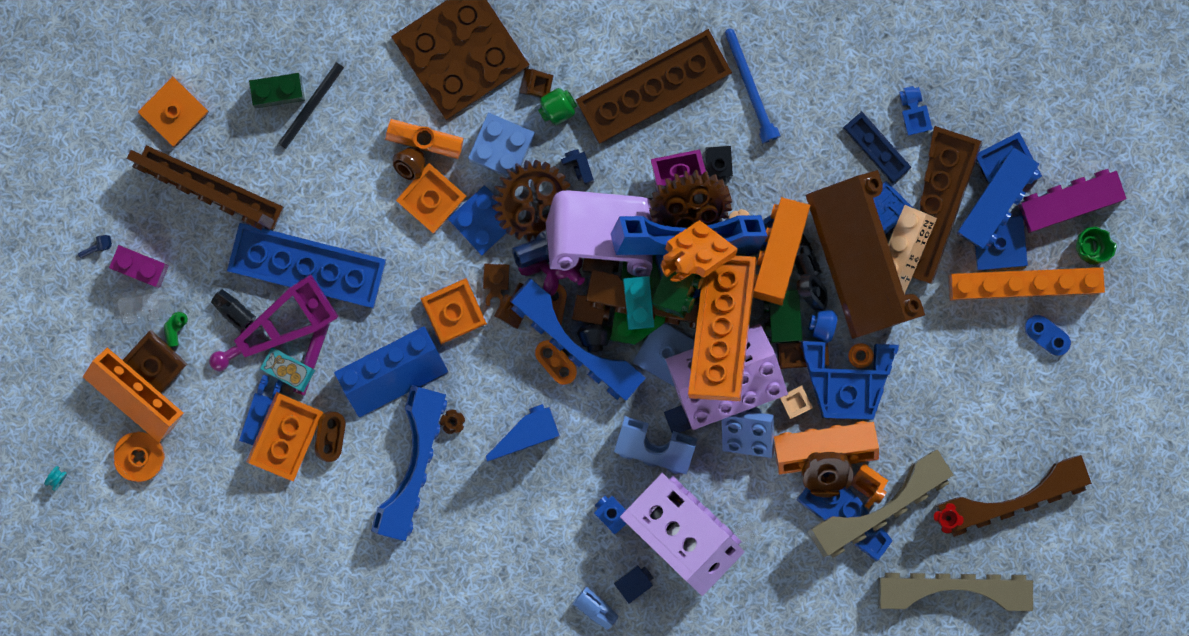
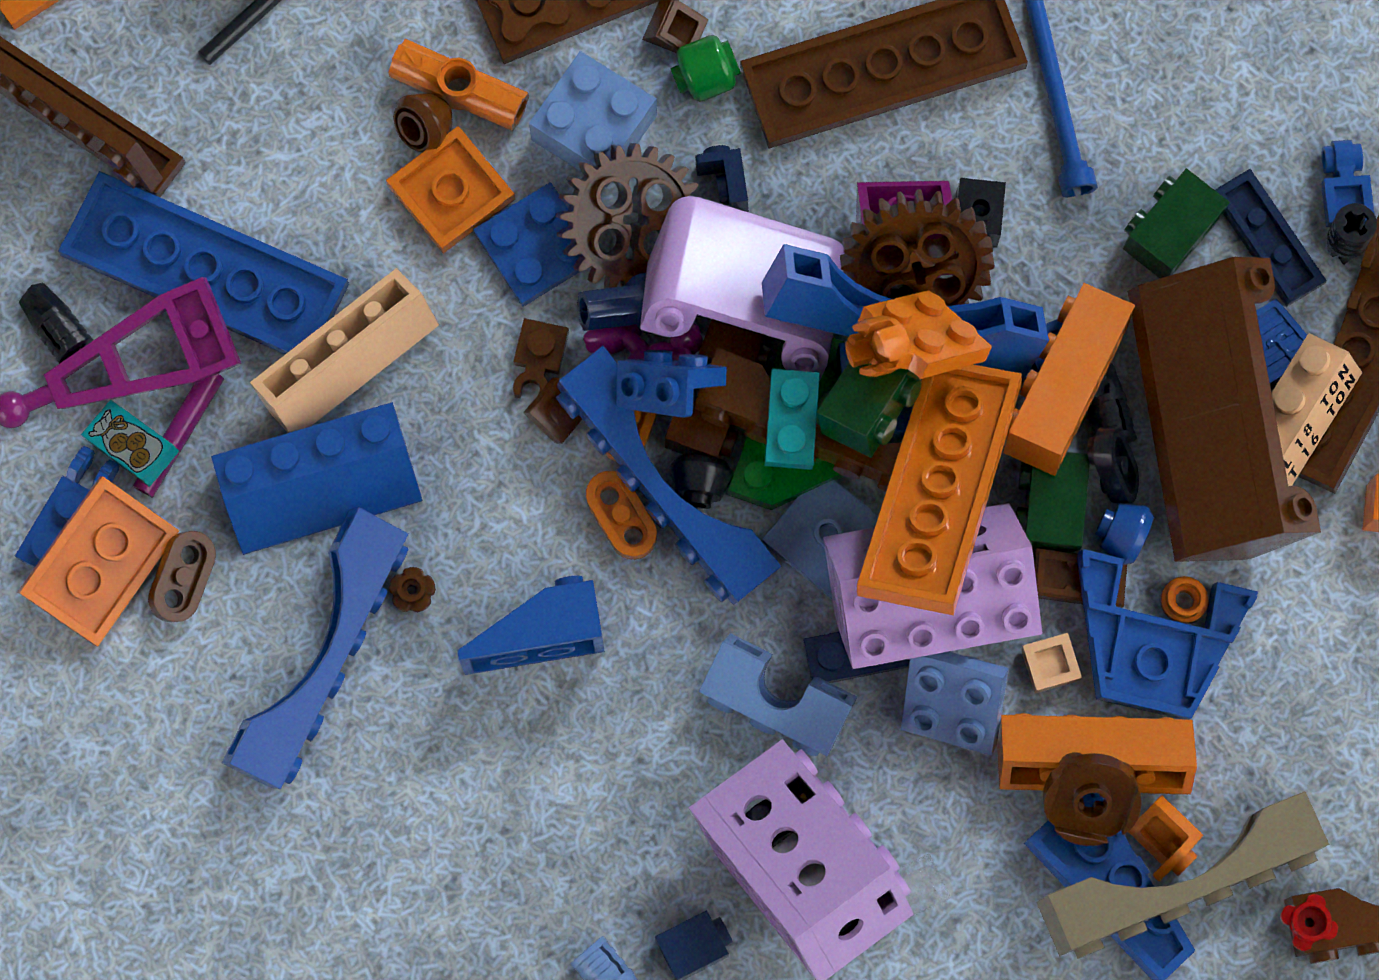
camera: 10 degrees right, 10 degrees down
orange plate [420,278,487,345] -> none
blue brick [594,495,627,535] -> none
none -> light nougat brick [250,268,439,433]
none -> blue bracket [616,350,727,417]
none -> dark green brick [1123,168,1230,278]
none -> black hinge [1327,203,1377,265]

